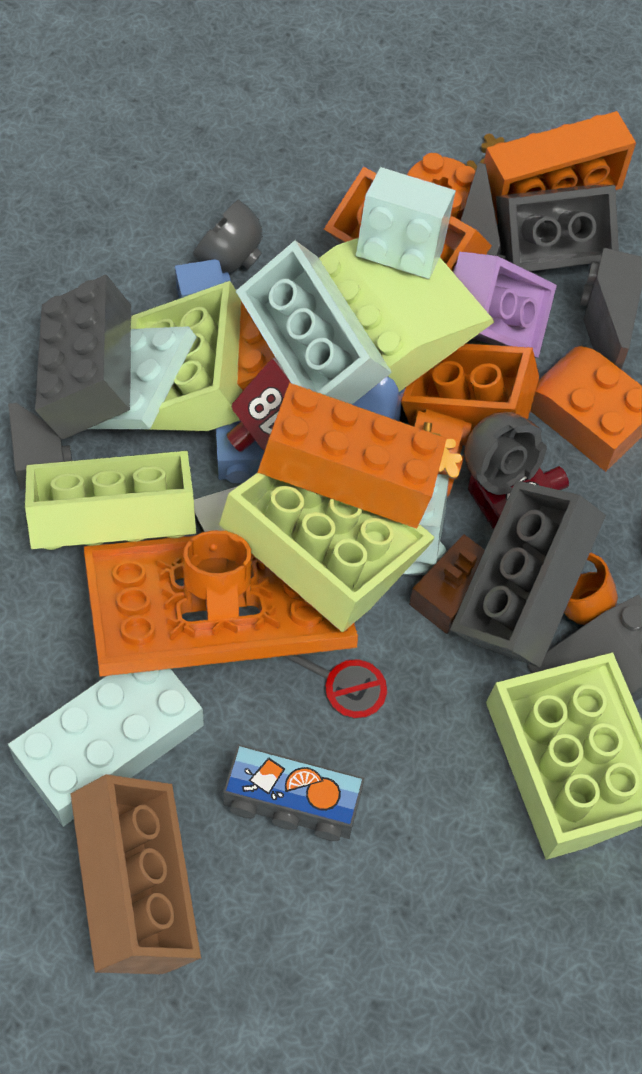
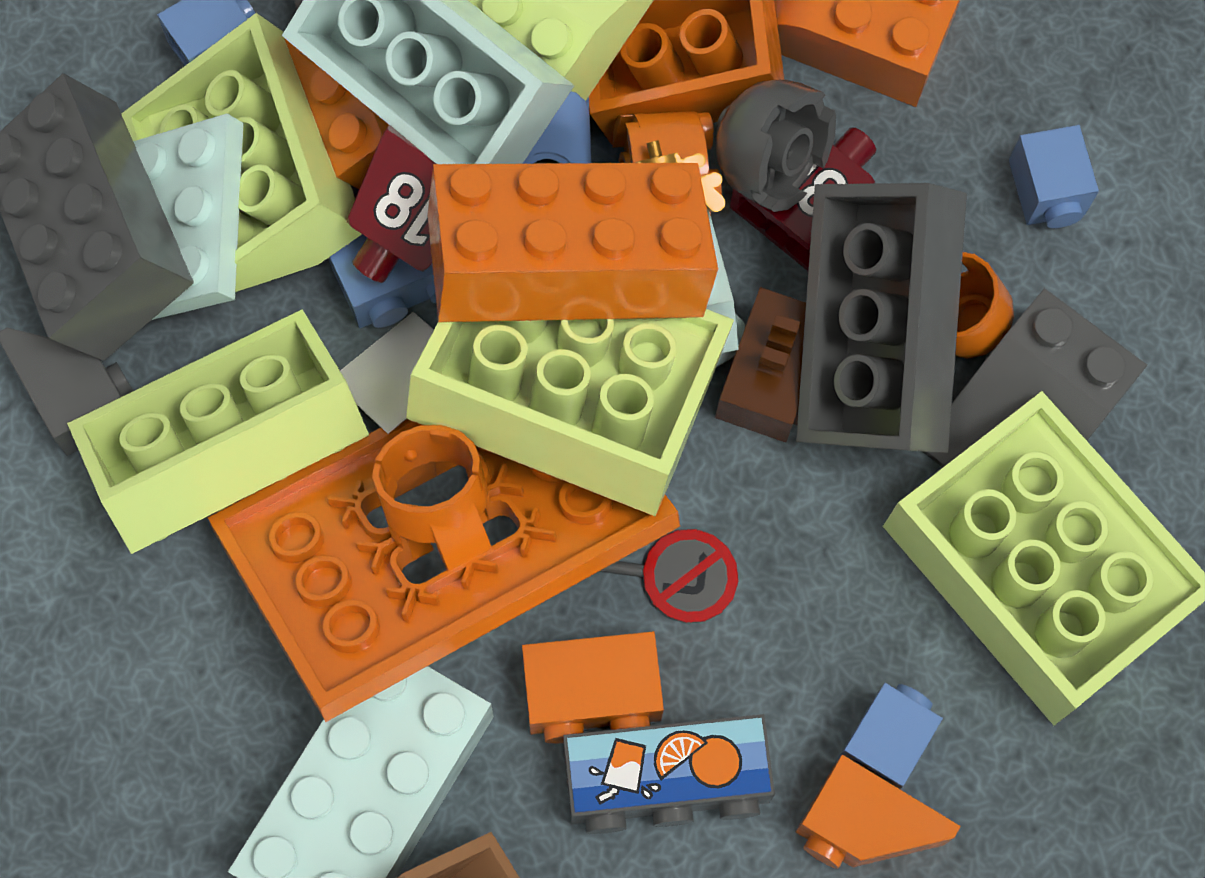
camera: 20 degrees left, 10 degrees up
none -> orange brick [522,631,664,743]
none -> orange slope [795,755,961,869]
none -> medium blue brick [837,683,943,789]

